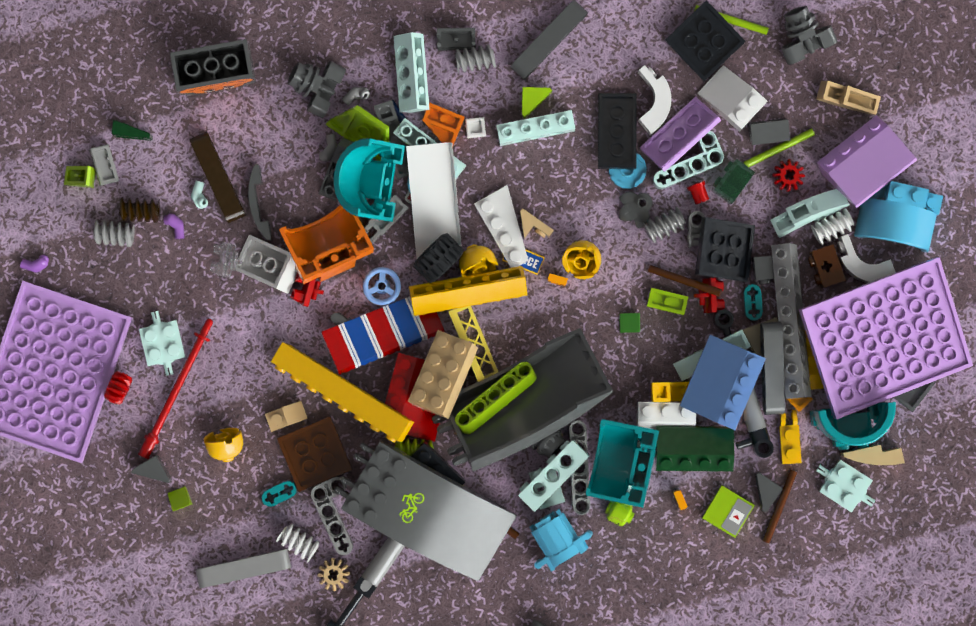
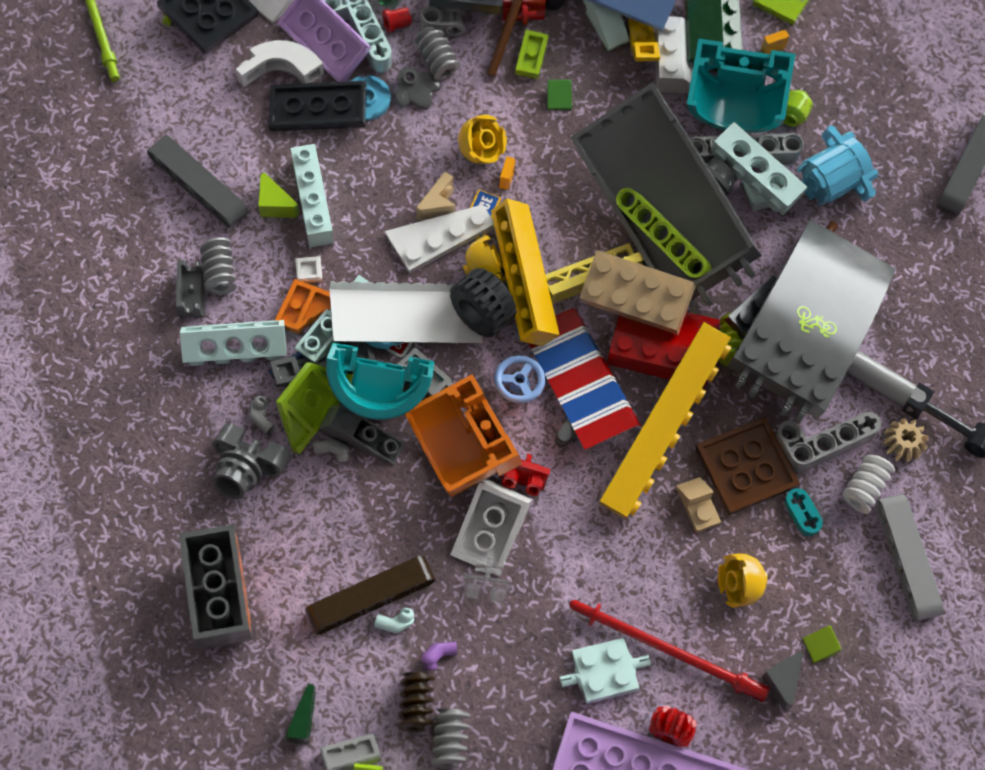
camera: 95 degrees left, 20 degrees down
dark grey slope [248,164,273,241] -> none

